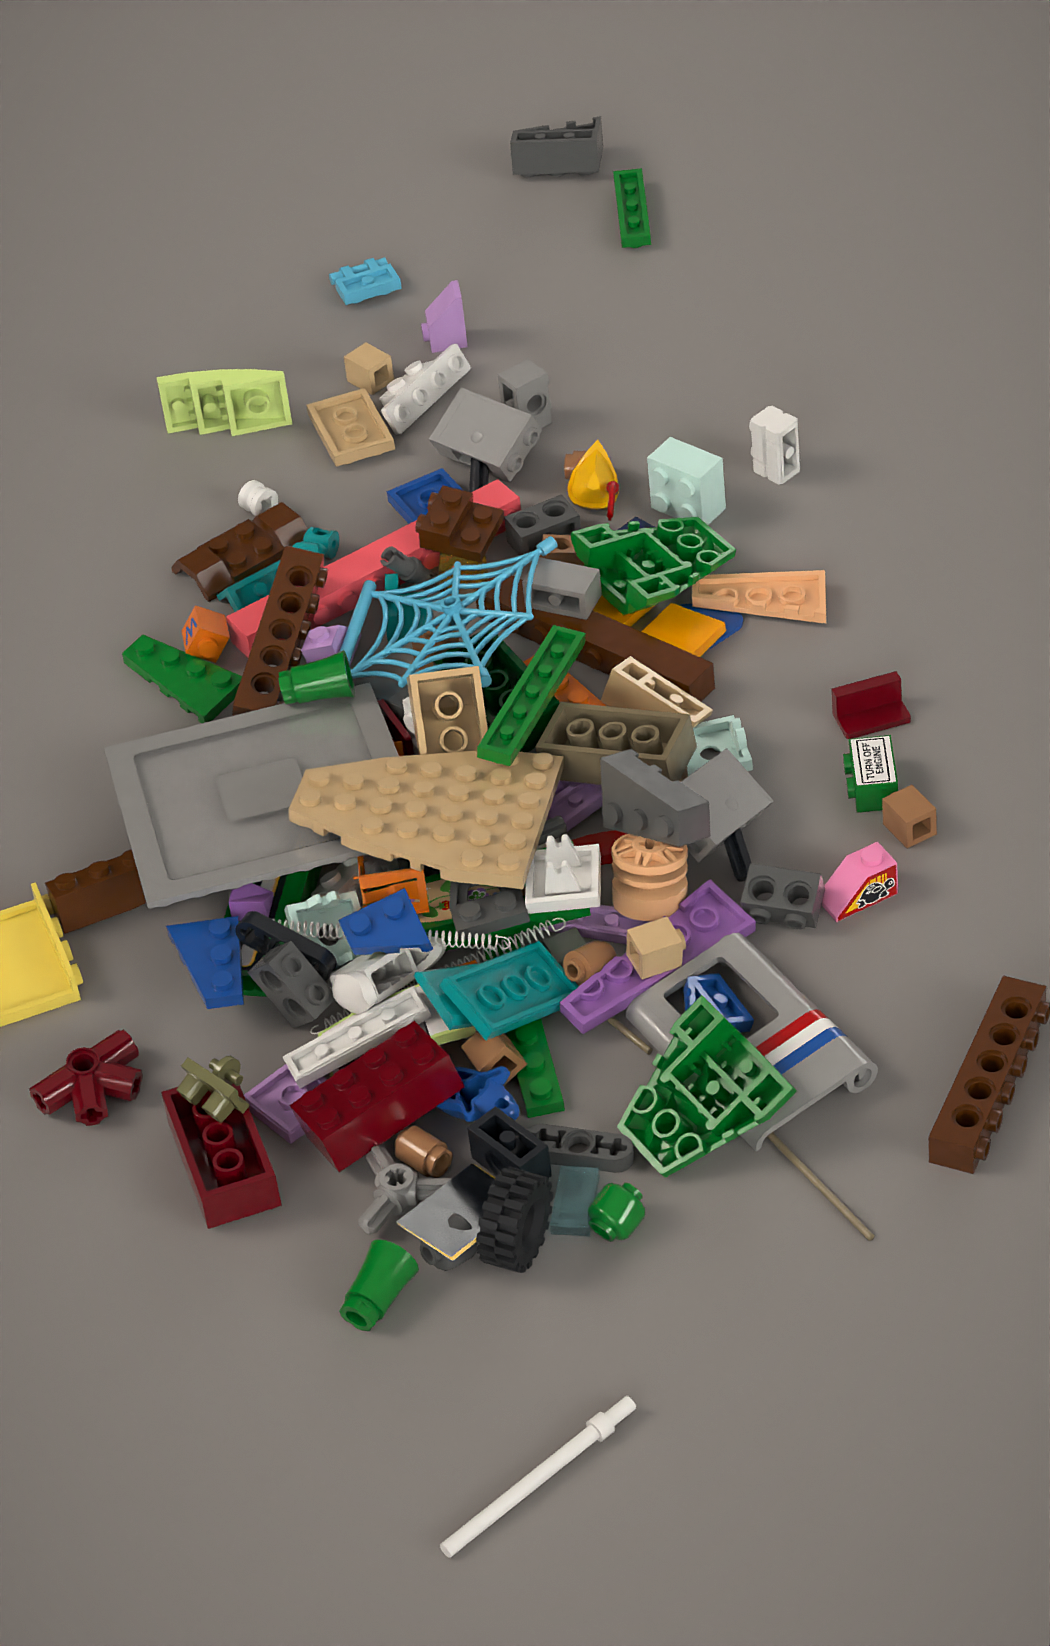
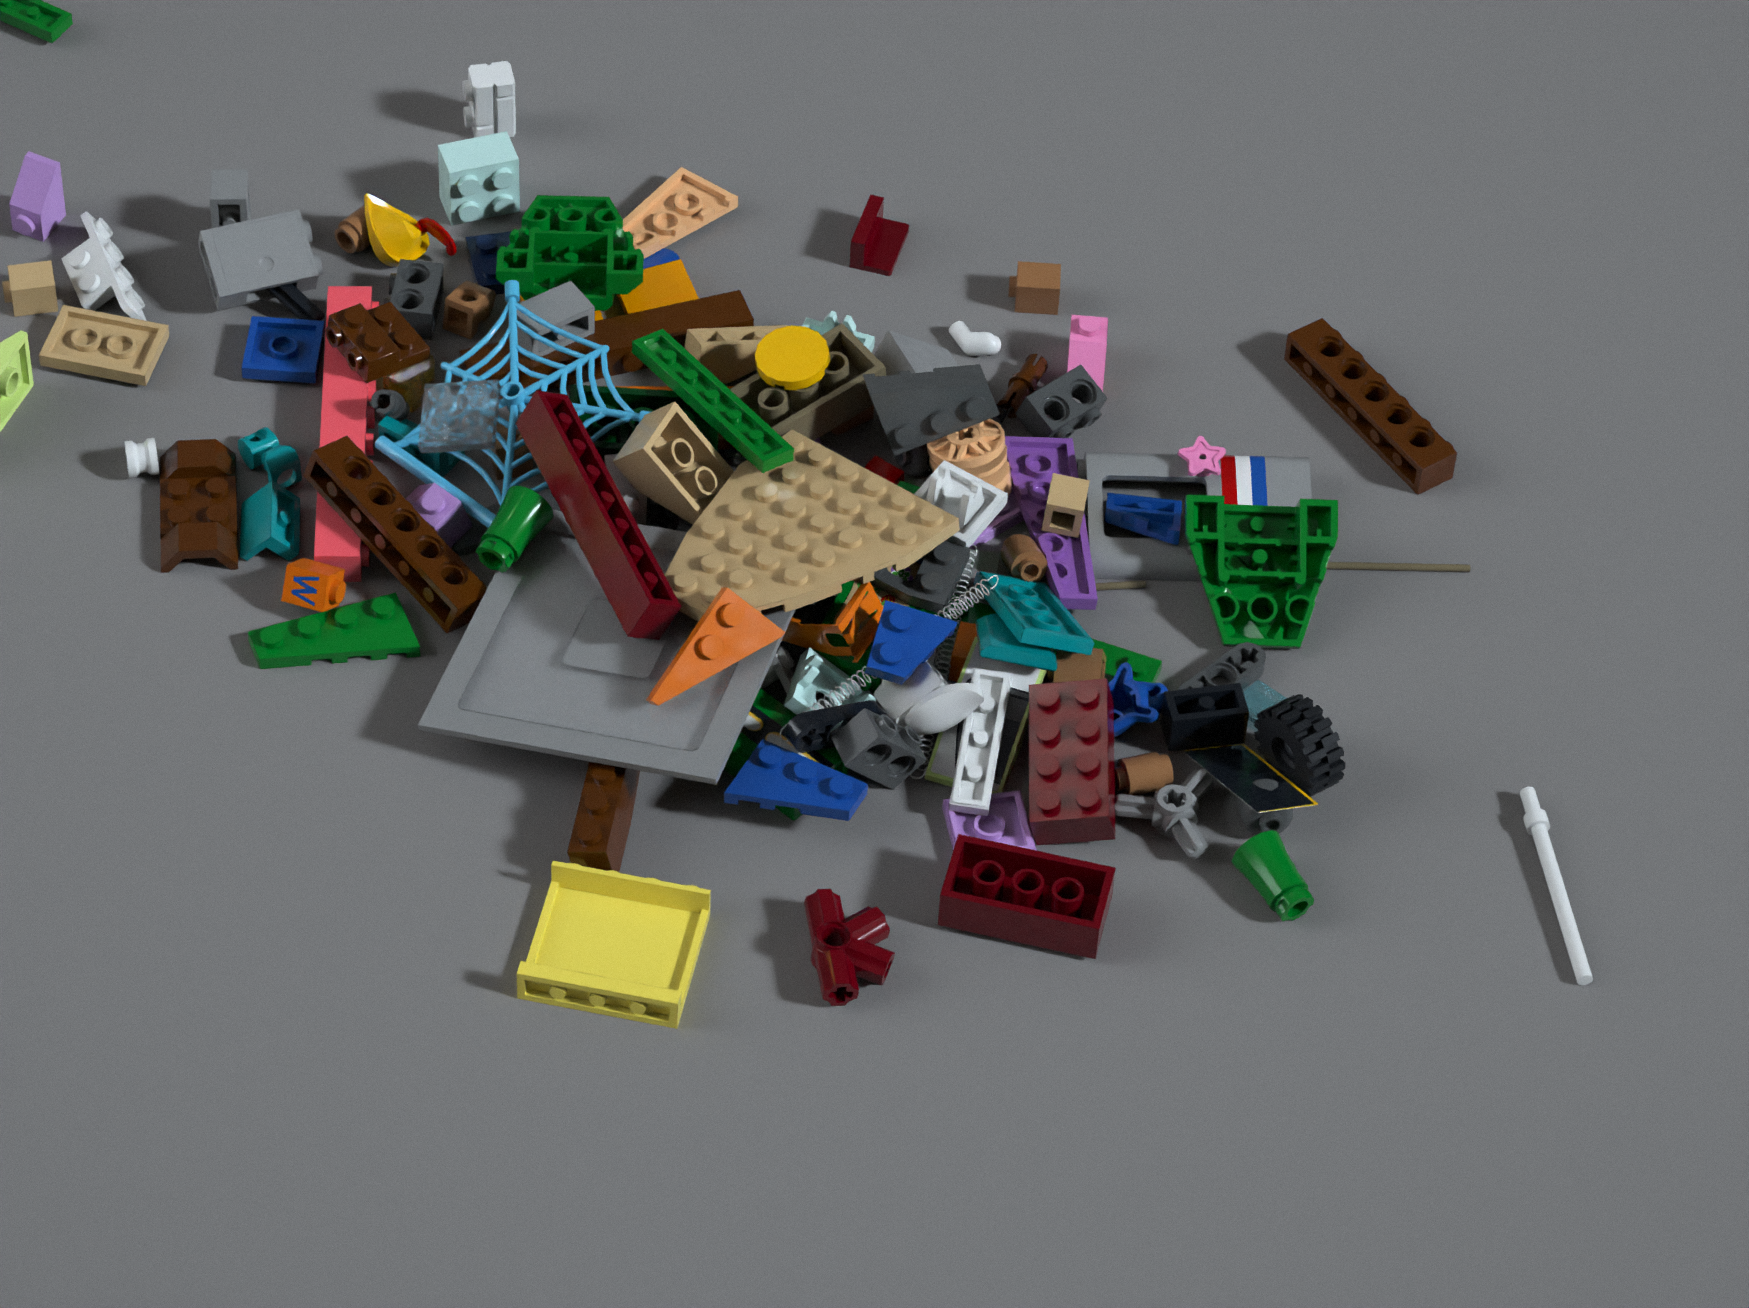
camera: 65 degrees left, 5 degrees up
olive hips [177,1055,250,1123] -> none
medium lavender slope [229,883,274,921] -> none
green head [587,1182,646,1242] -> none
brick [843,735,898,813] -> none
none -> clear tile [418,379,501,453]
none -> dark red brick [515,390,682,640]
none -> orange wing [646,587,785,706]
none -> yellow tile [755,325,830,390]
none -> white arm [949,321,1001,356]
none -> reddish brown pin [997,354,1048,418]
none -> bright pink plate [1177,436,1226,477]

